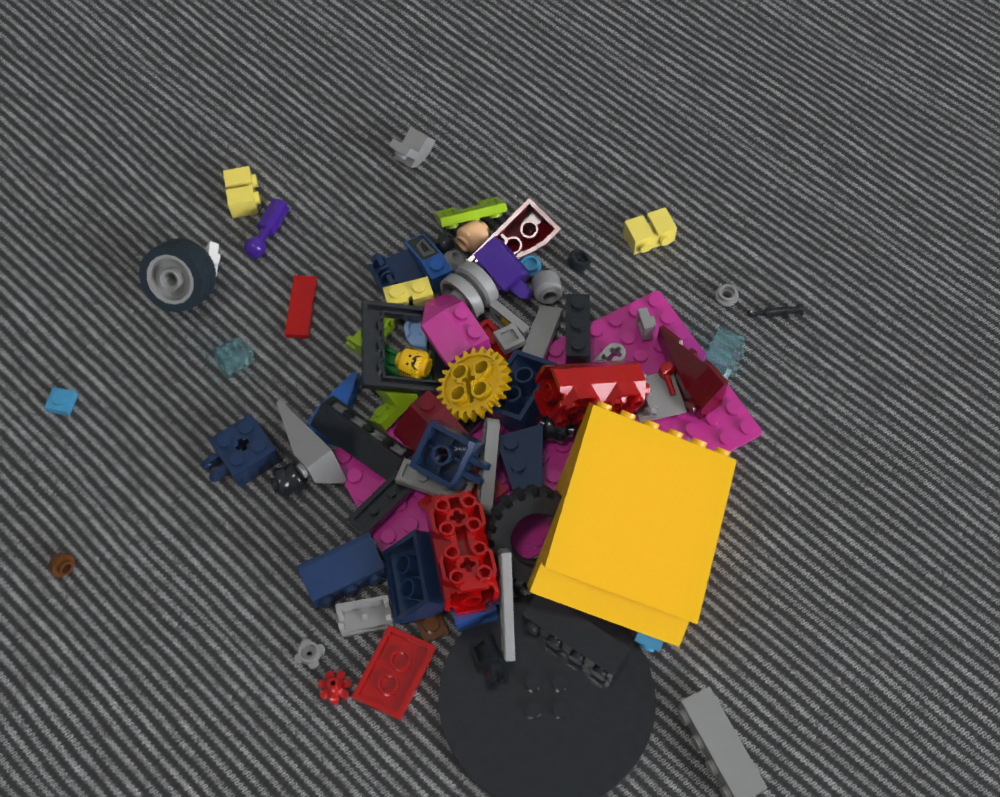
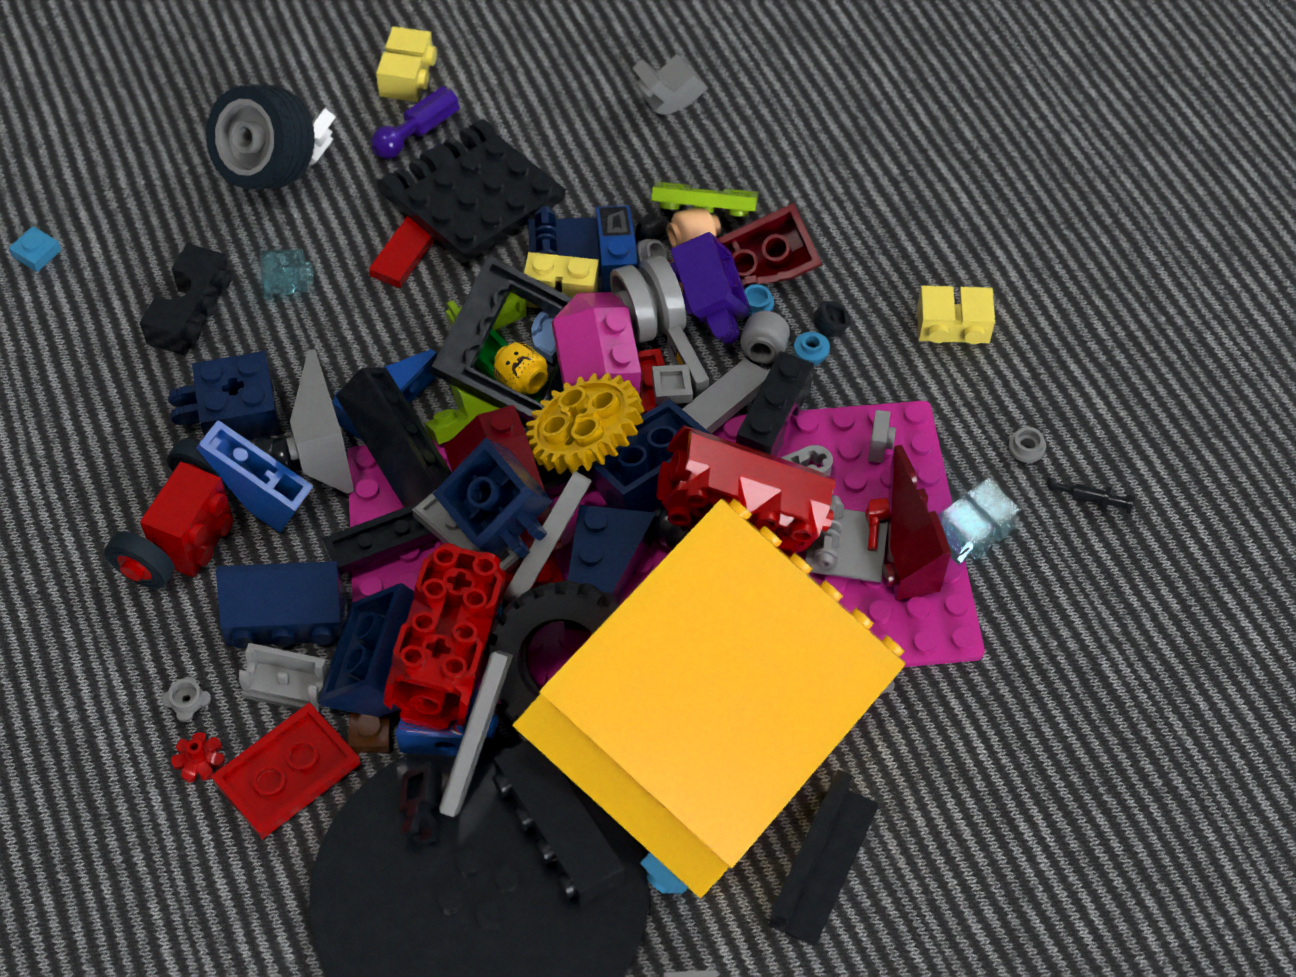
camera: 20 degrees right, 5 degrees down
none -> red brick [104,439,233,589]
none -> black arch [140,243,232,356]
none -> blue slope [196,420,313,533]
none -> black hinge [377,118,566,263]
none -> black panel [769,769,879,946]
none -> dark azure plate [794,332,830,366]

